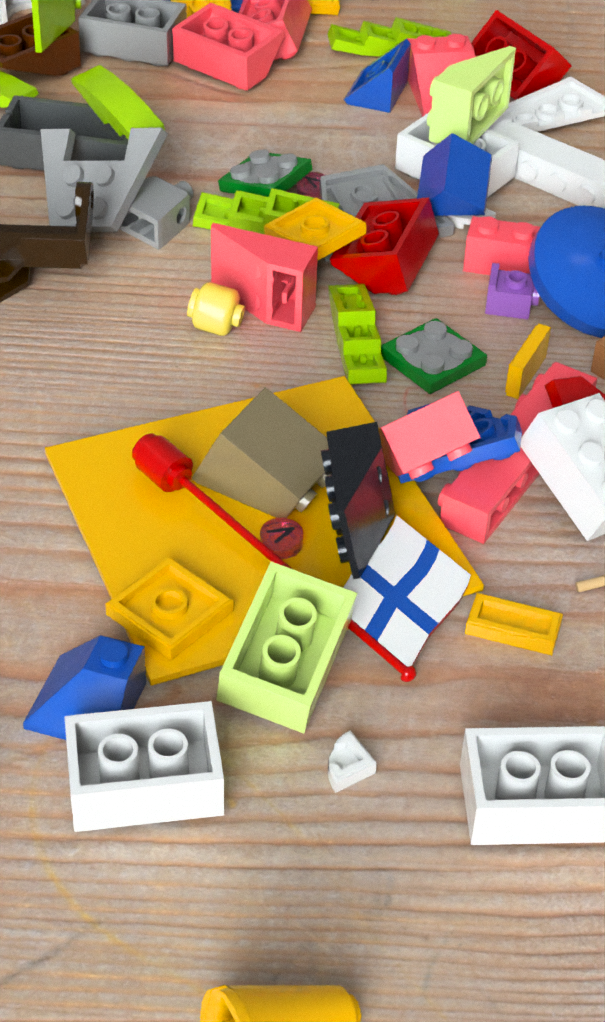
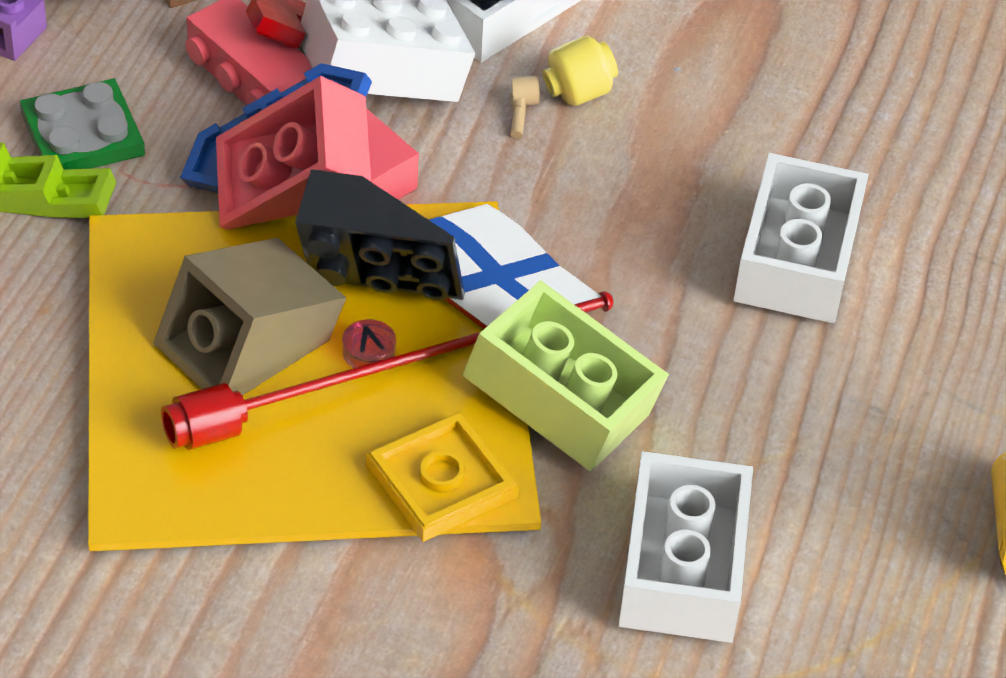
camera: 75 degrees left, 5 degrees up
blue slope [23,635,146,740] -> none
white tile [328,730,377,793] -> none
yellow tile [465,593,563,656] -> none
yellow tile [505,323,551,399] -> none

